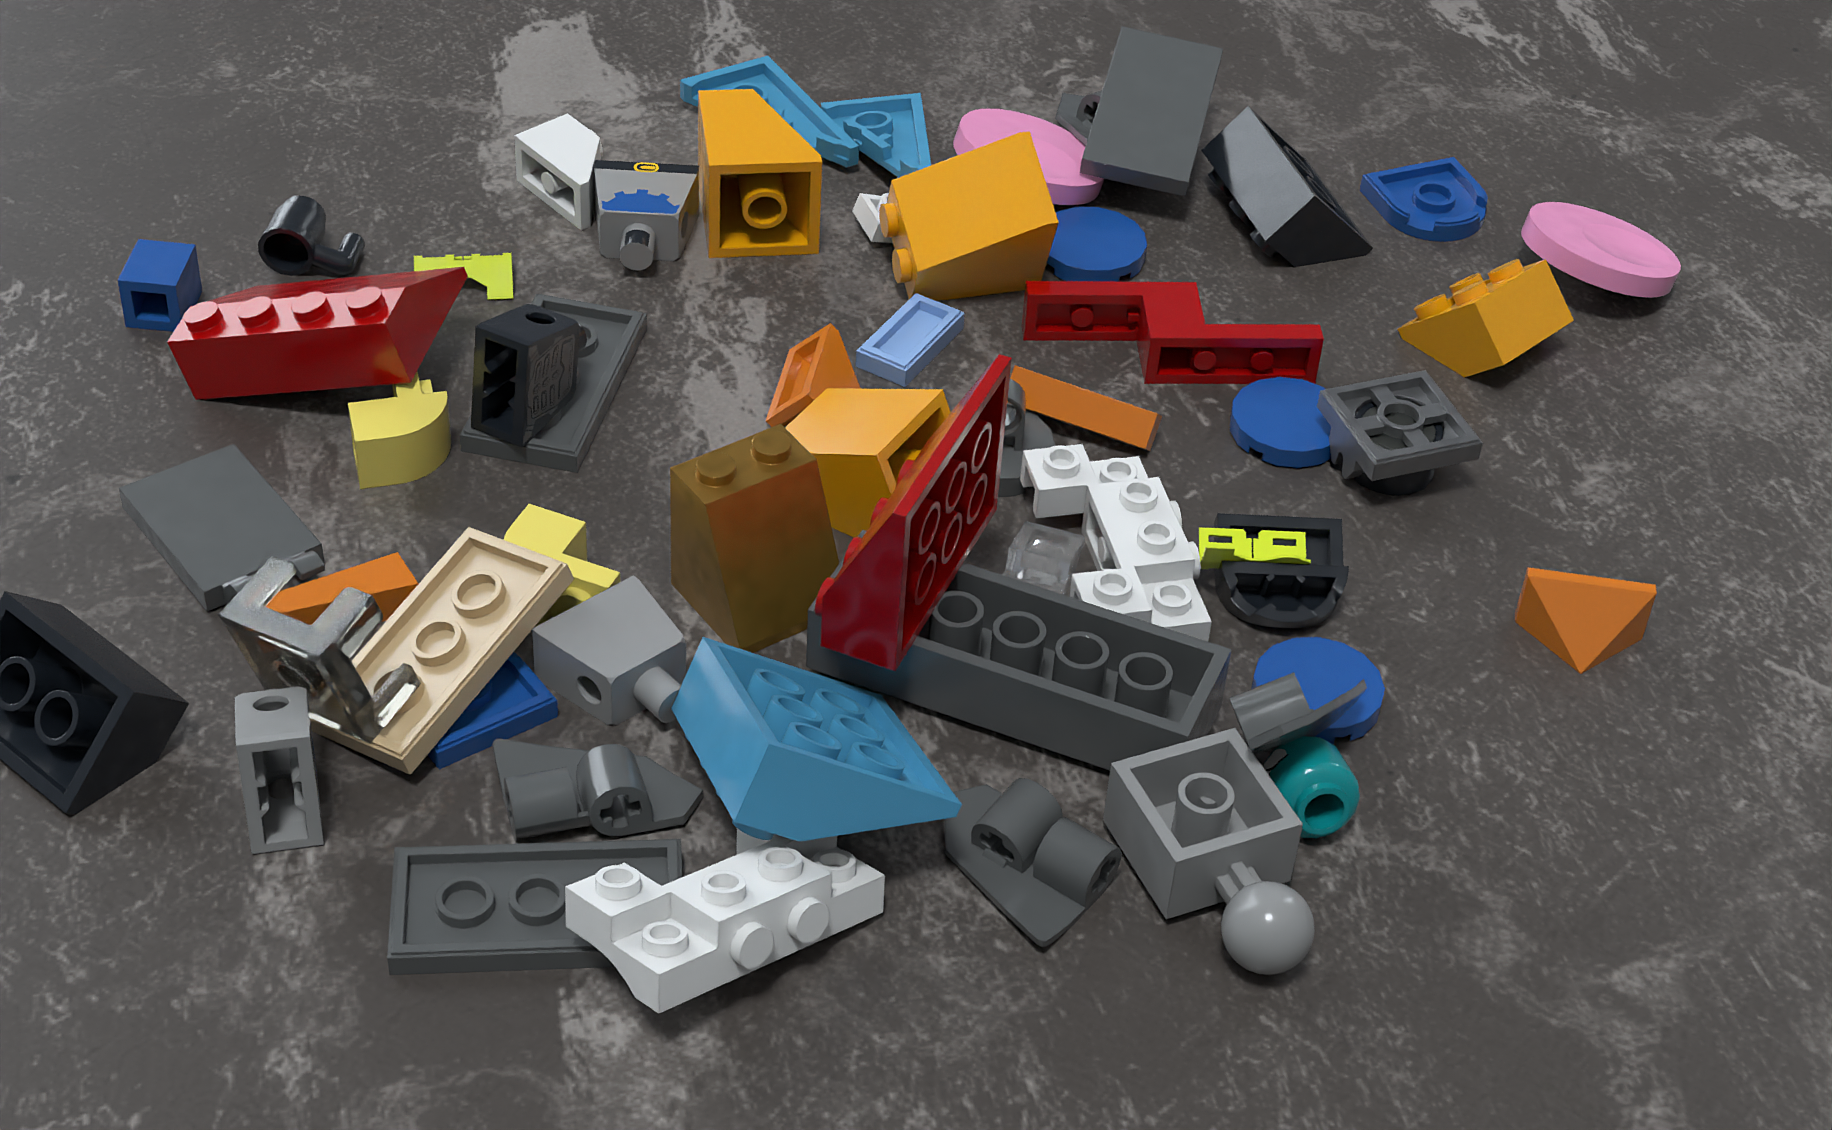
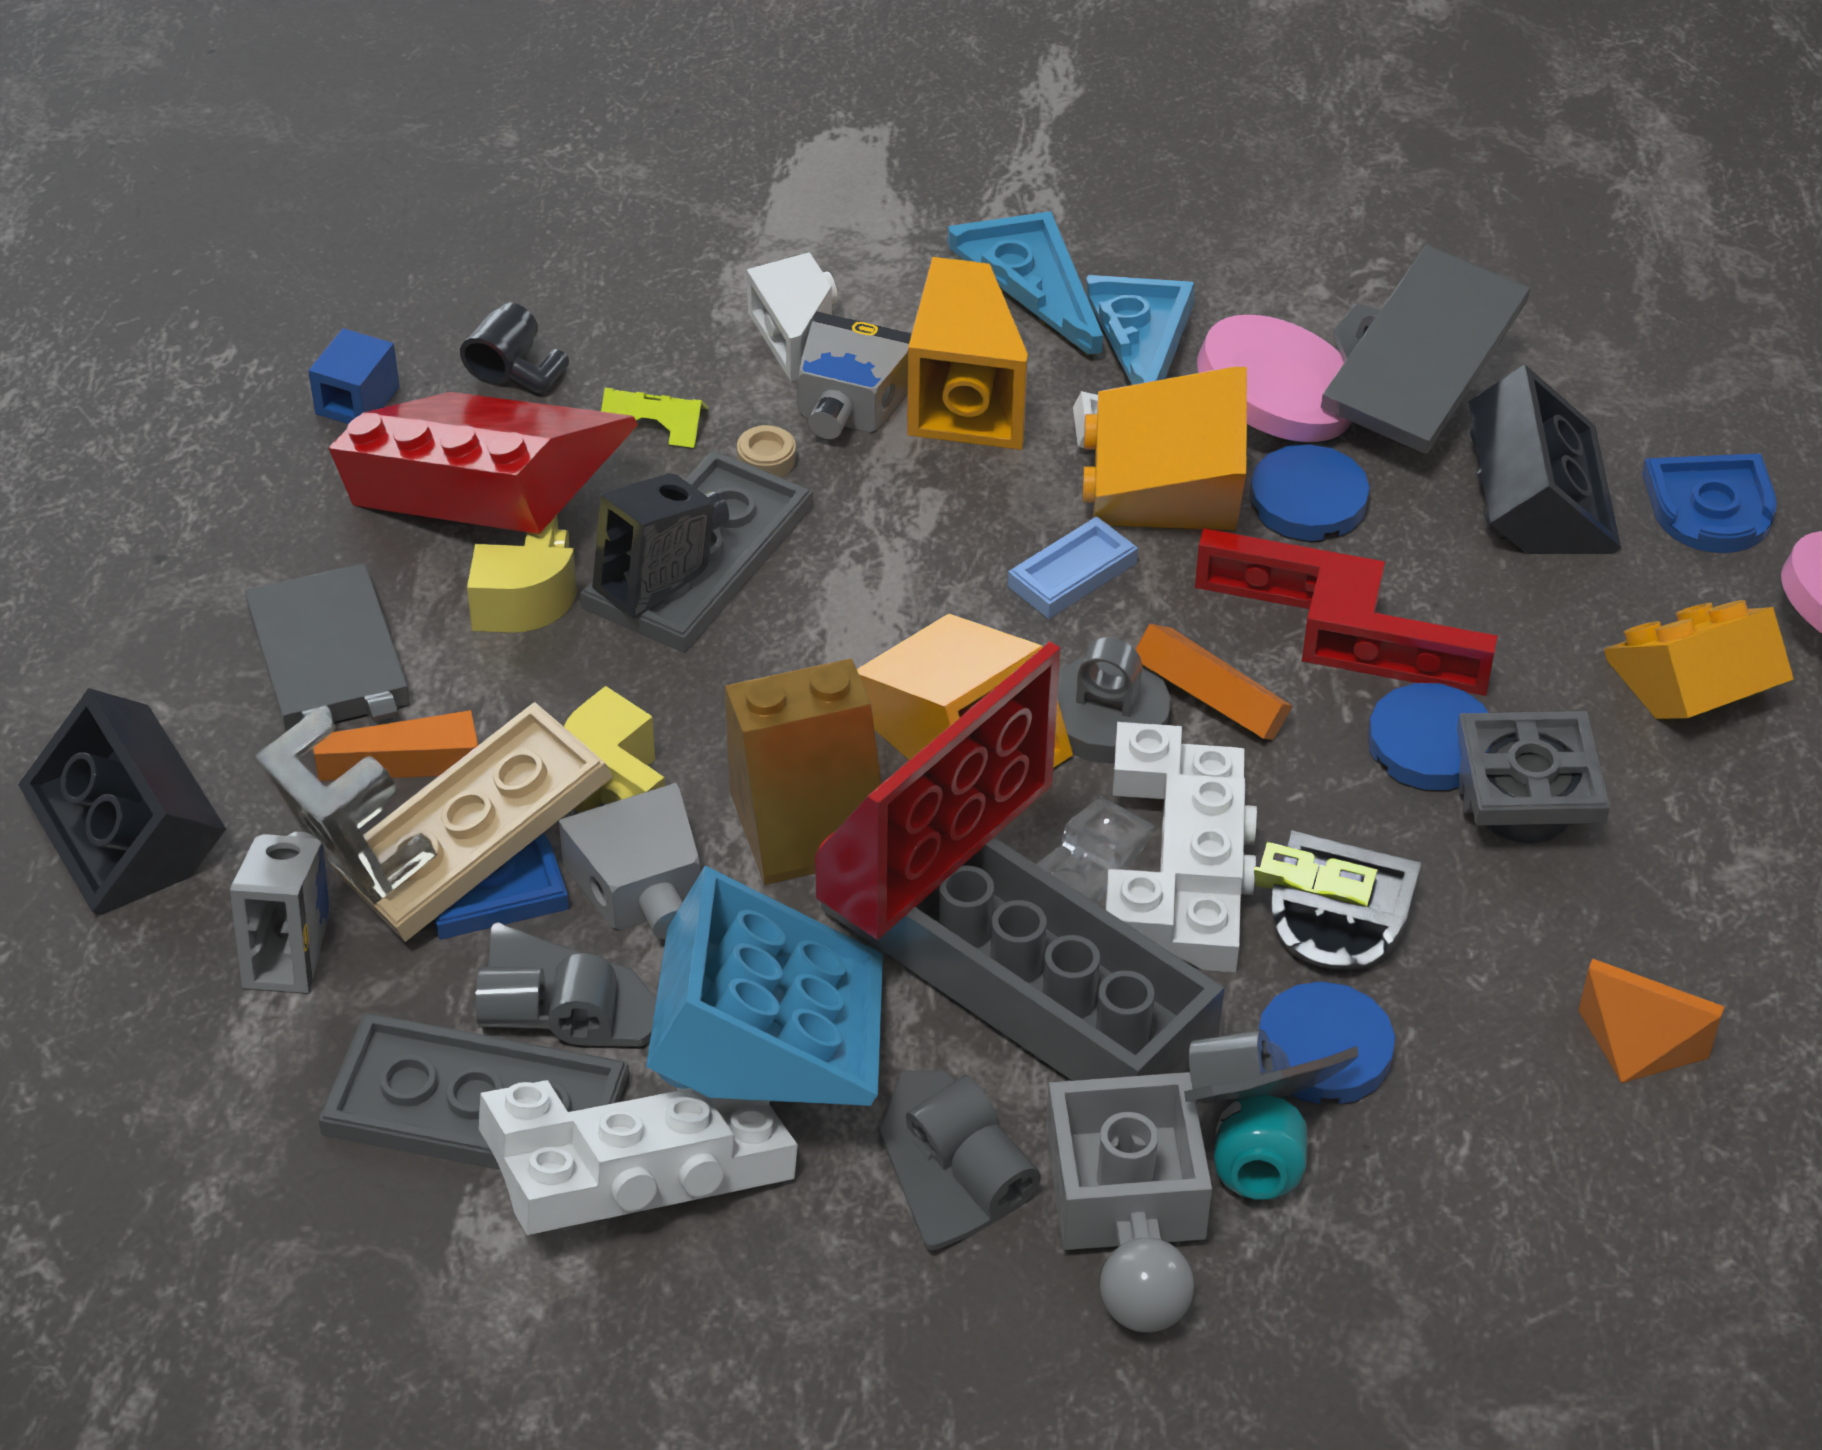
camera: 20 degrees right, 5 degrees up
orange slope [765,323,861,427] -> none
none -> tan tile [737,425,796,478]

